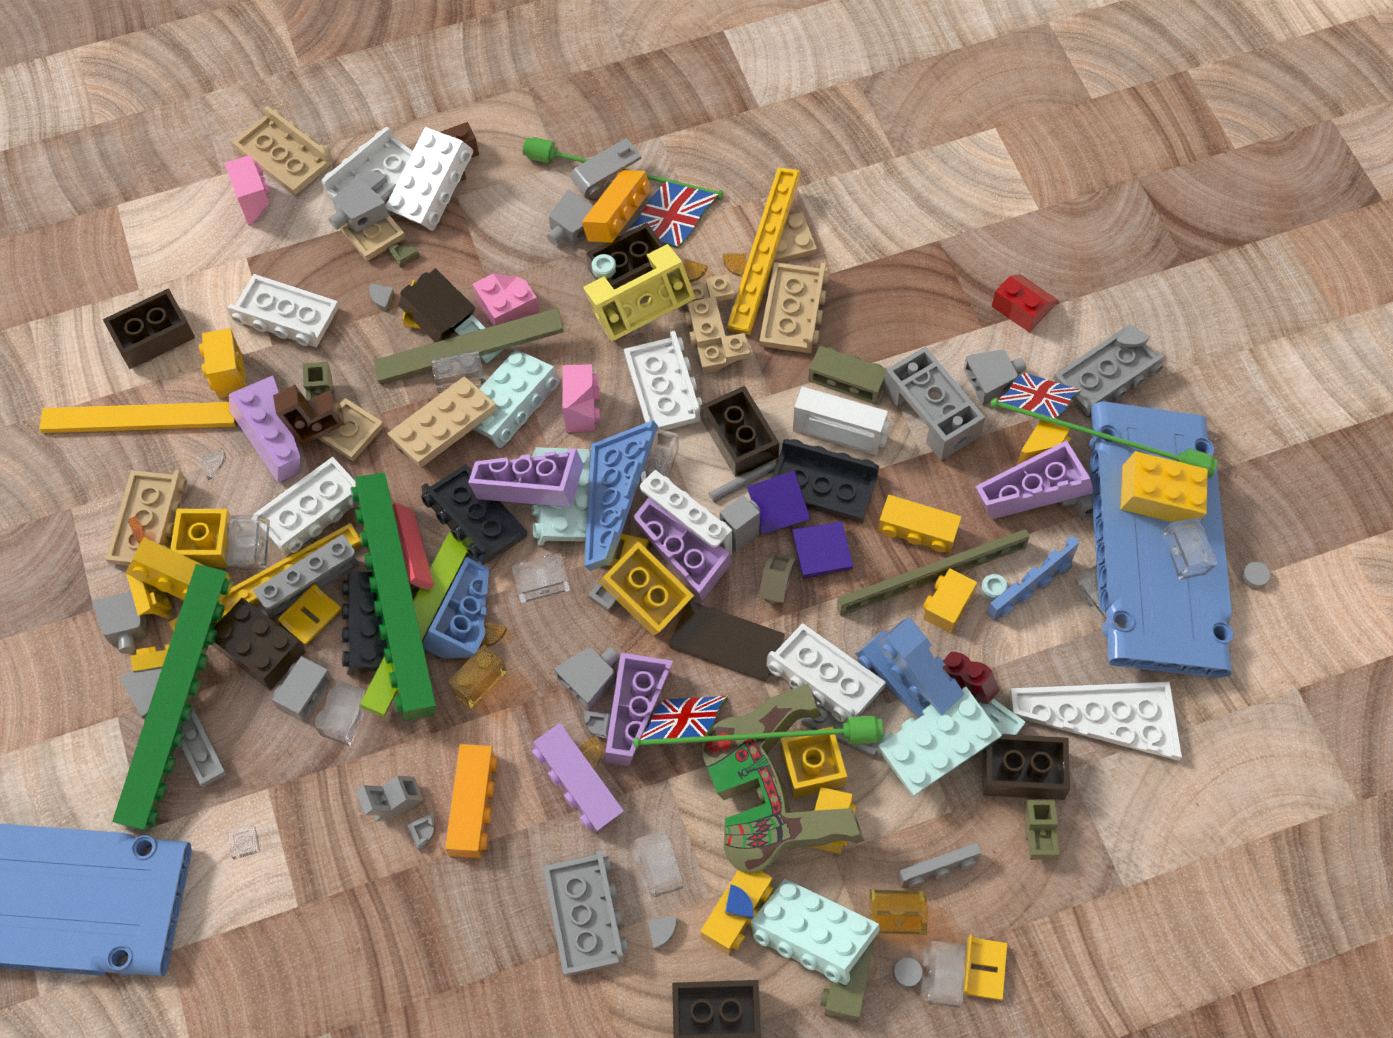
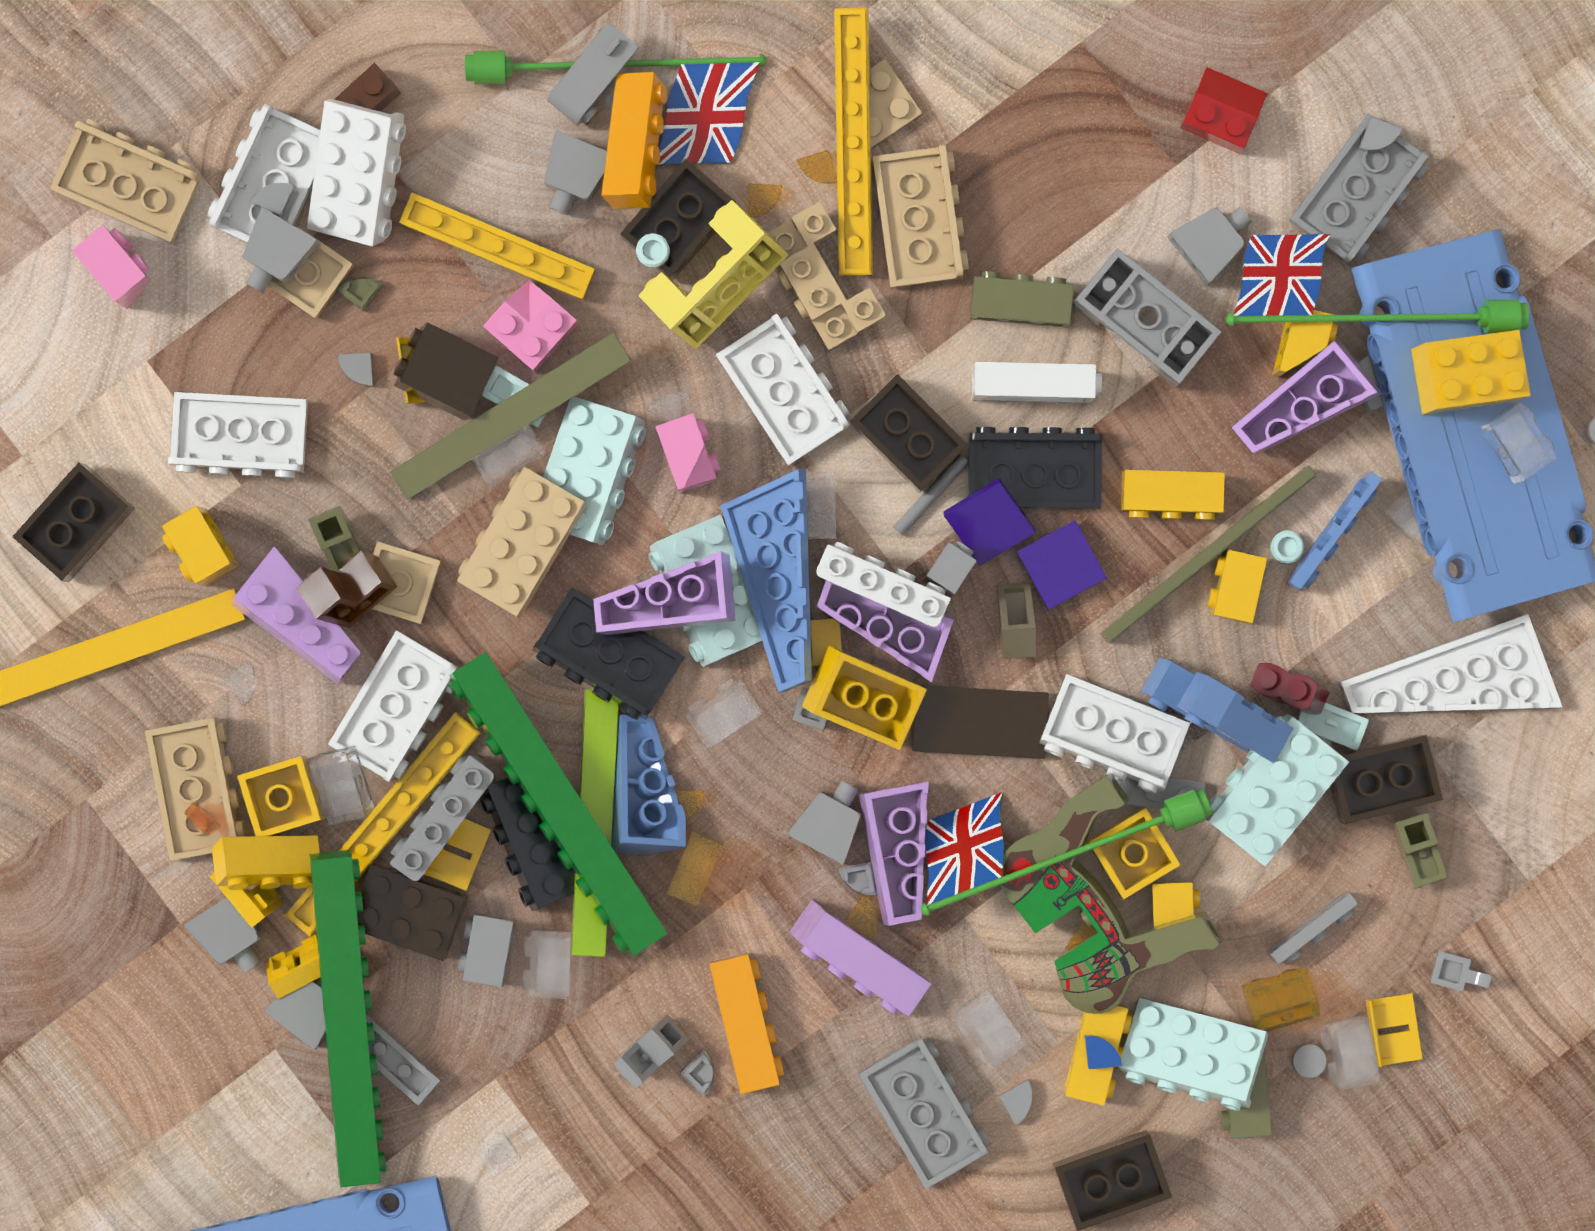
camera: 15 degrees left, 25 degrees up
coral tile [392,502,434,590] -> none
none -> yellow plate [399,192,596,300]
none -> light grey plate [1429,950,1492,992]

